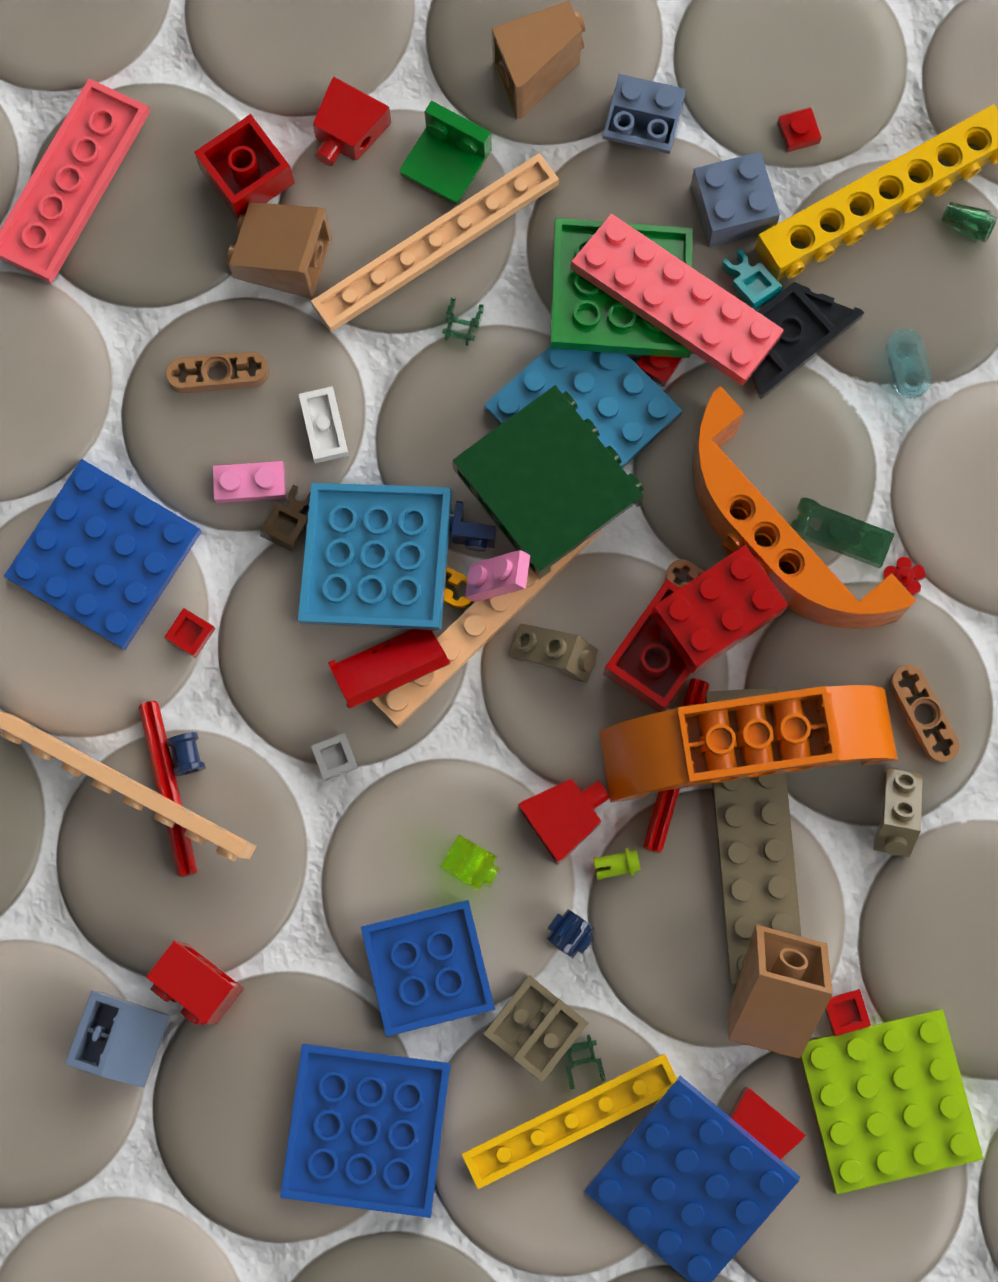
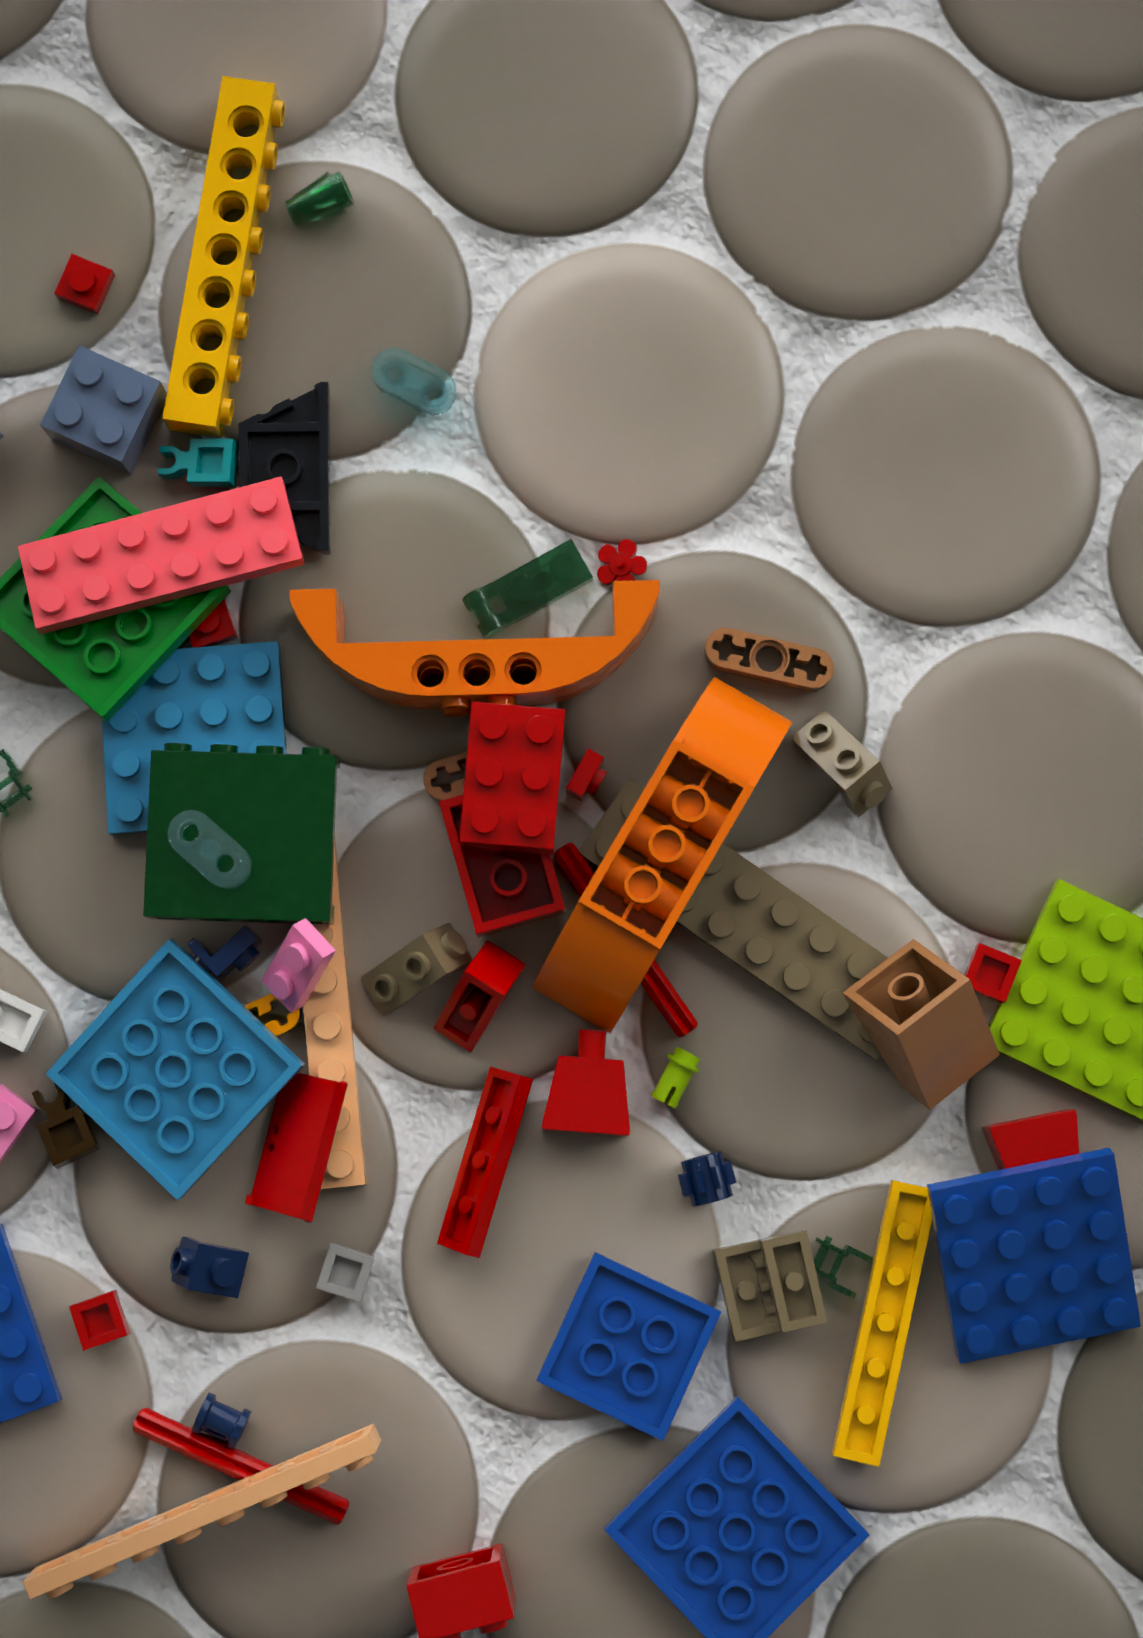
camera: 55 degrees left, 5 degrees up
clear neon green brick [440,835,500,891] -> none
none -> clear light blue plate [168,810,251,889]
none -> dark blue bracket [170,1236,249,1298]
none -> red slope [433,940,526,1053]
none -> red plate [437,1066,533,1258]
none -> red plate [566,748,607,802]

